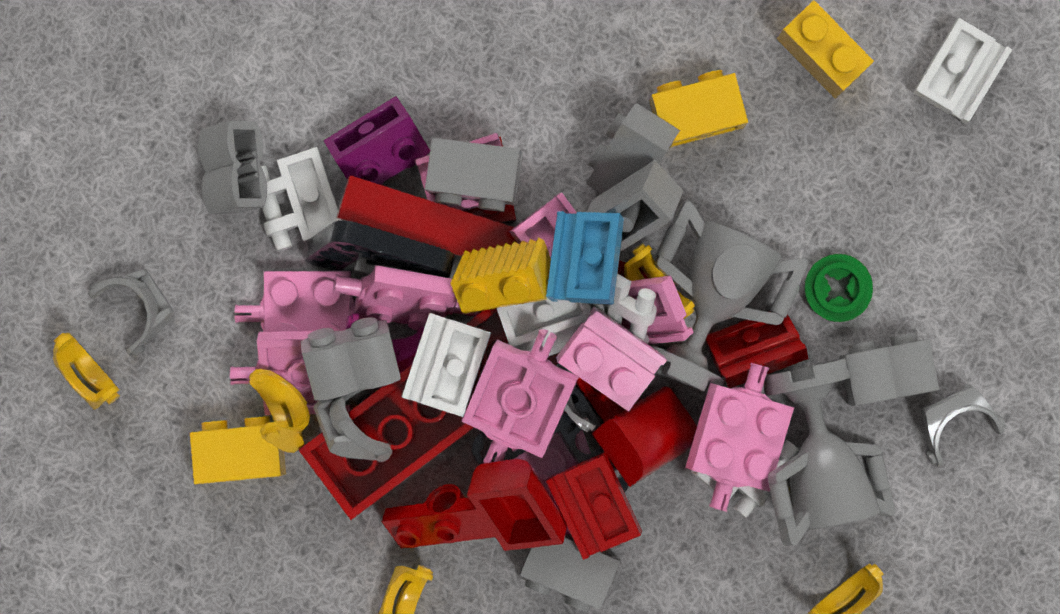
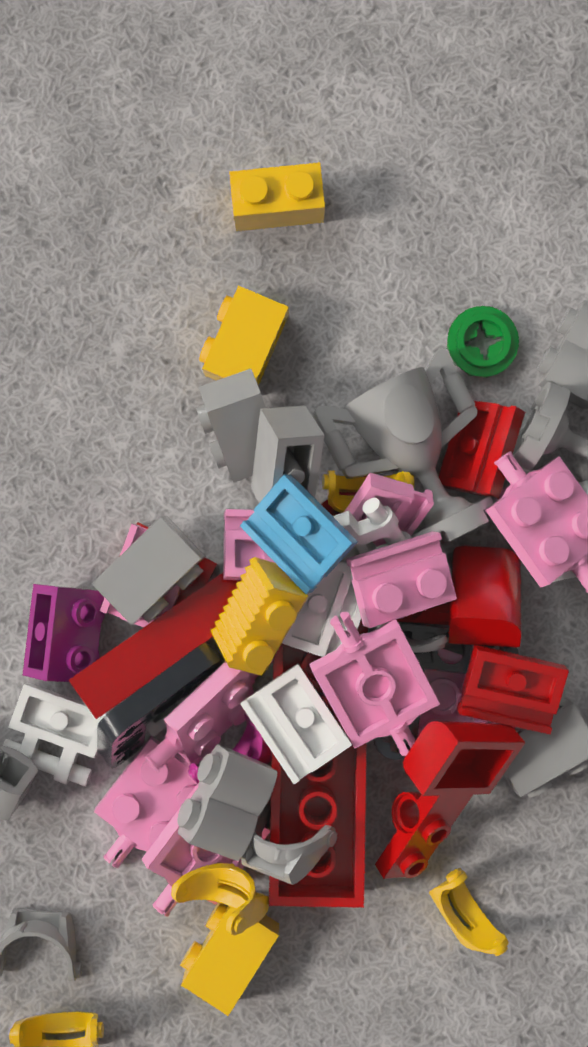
camera: 50 degrees left, 0 degrees up
white plate [913,18,1012,124] -> none

